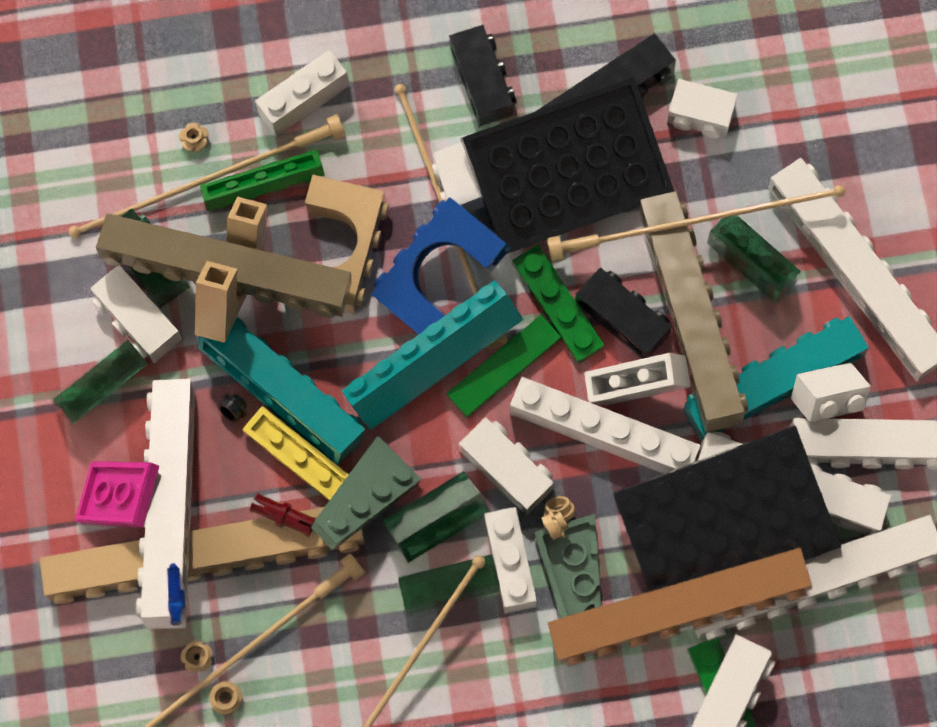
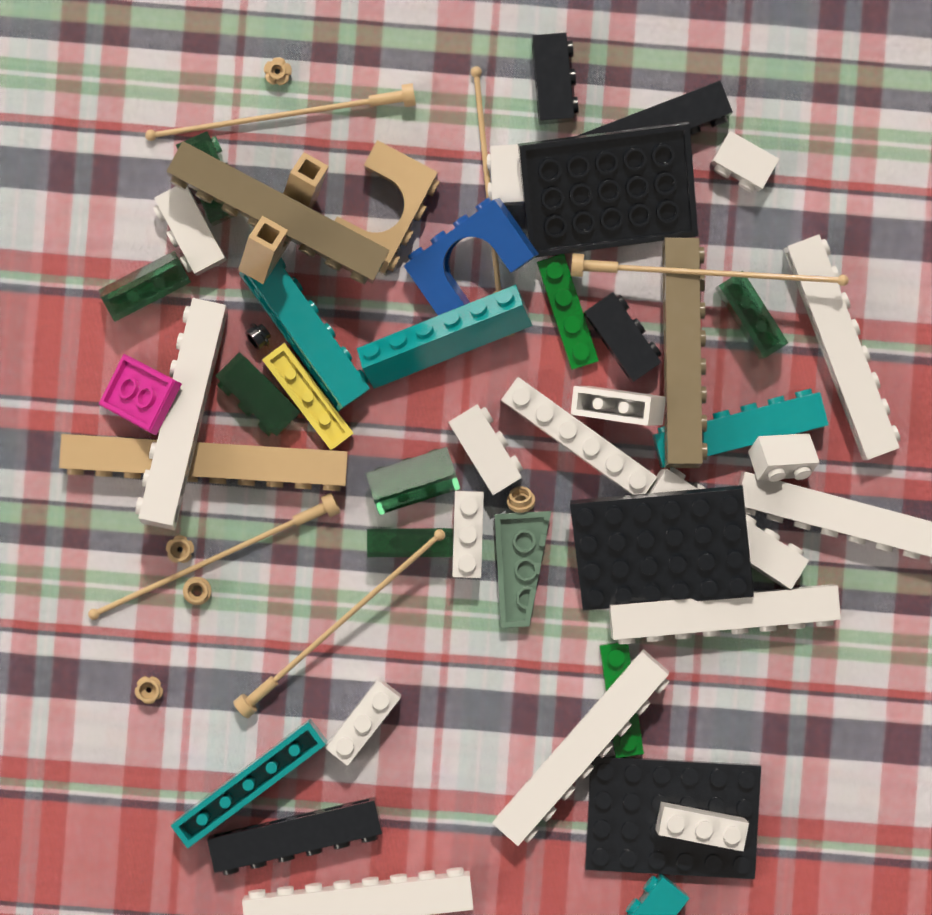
camera: 10 degrees right, 15 degrees up
clear blue piece [167,563,185,626] -> none
green plate [200,149,325,211] -> none
dark red pin [250,493,316,537] -> none
white brick [255,50,350,137] -> none
sand green wing [311,436,422,550] -> none
green tile [446,315,561,419] -> none
tan plate [542,510,569,541] -> none
medium nougat brick [547,548,812,667] -> none
none -> clear green brick [216,352,302,437]

